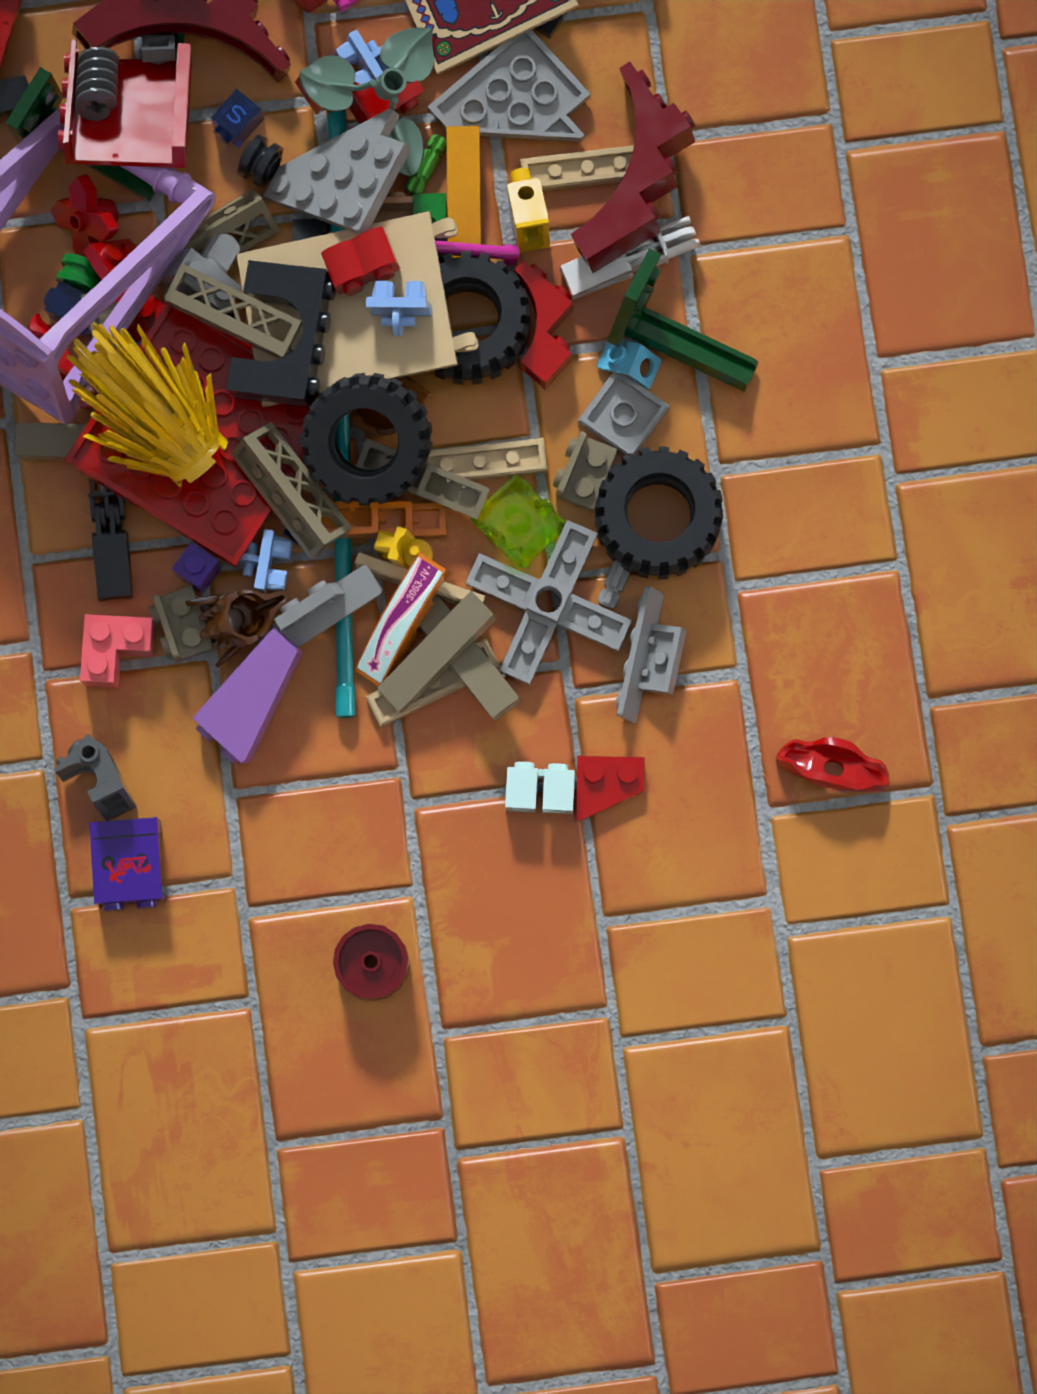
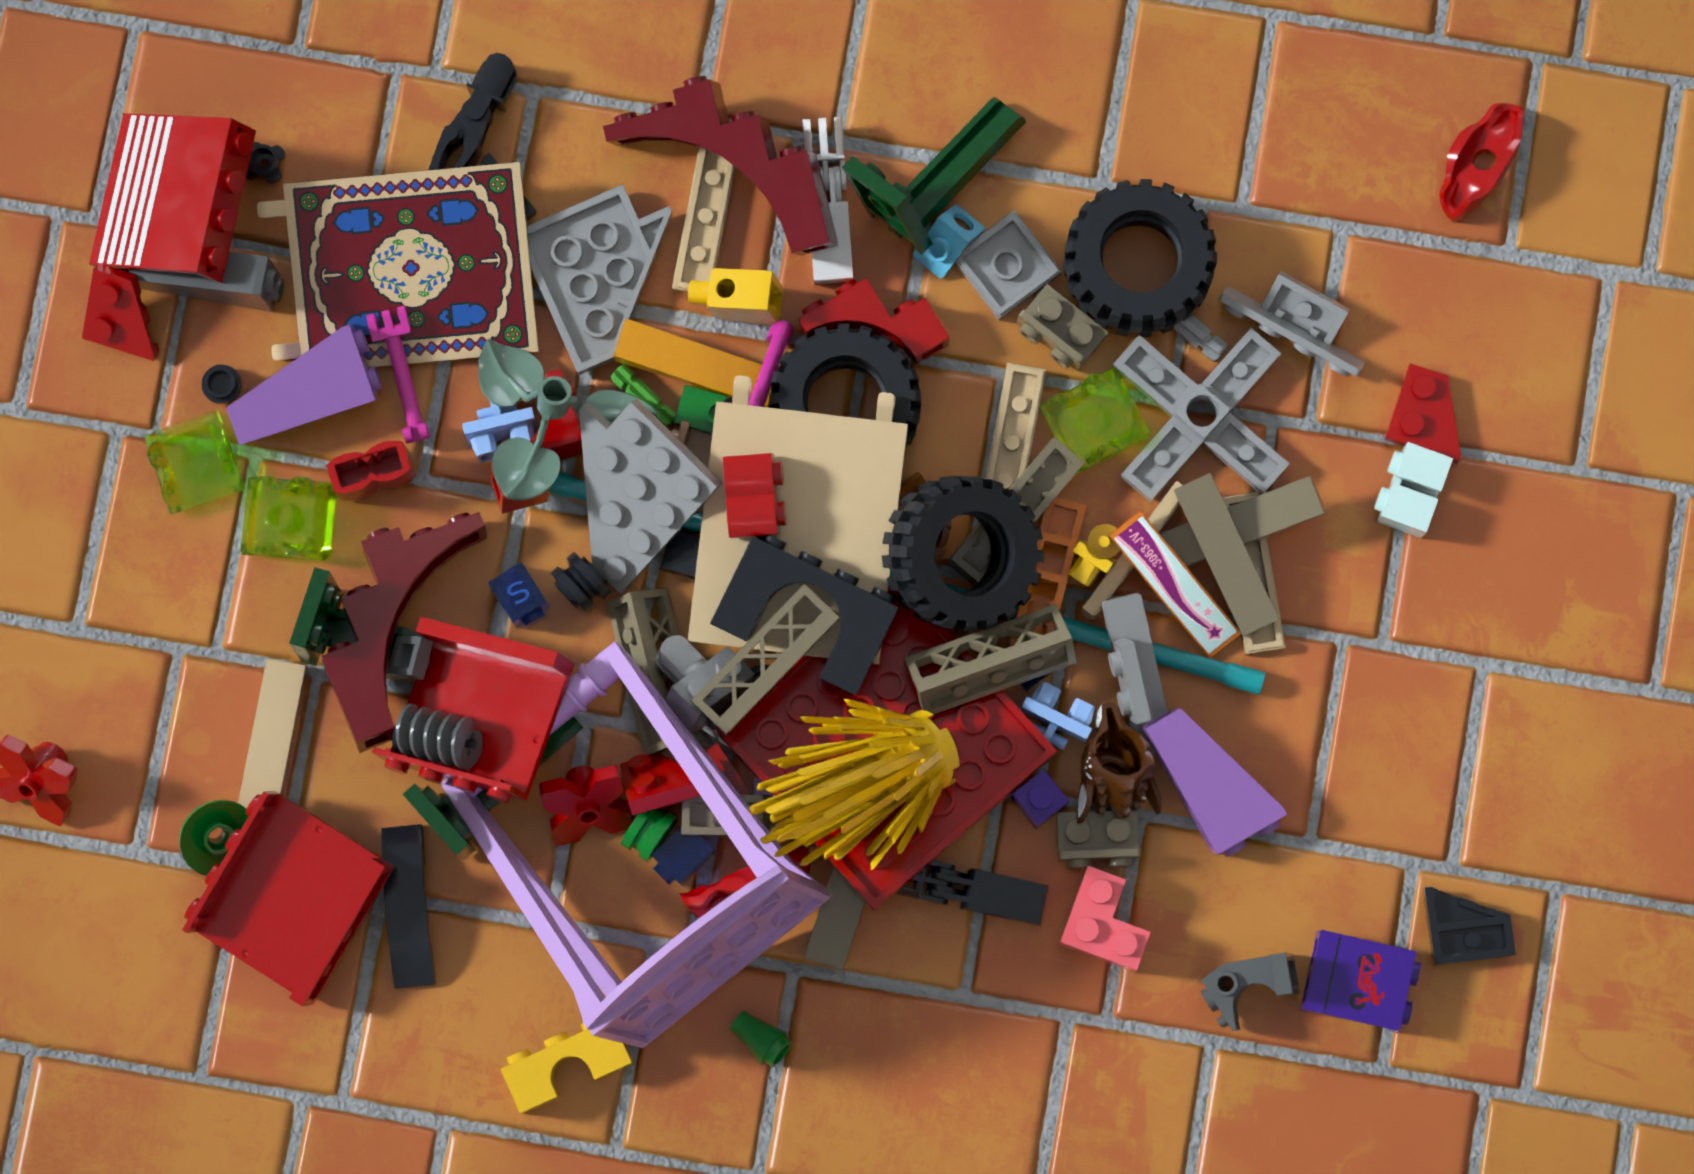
camera: 70 degrees left, 0 degrees up
dark red wheel [333,924,410,1001] -> none
light blue hips [366,281,432,336] -> none
none -> black wing [1422,887,1516,966]

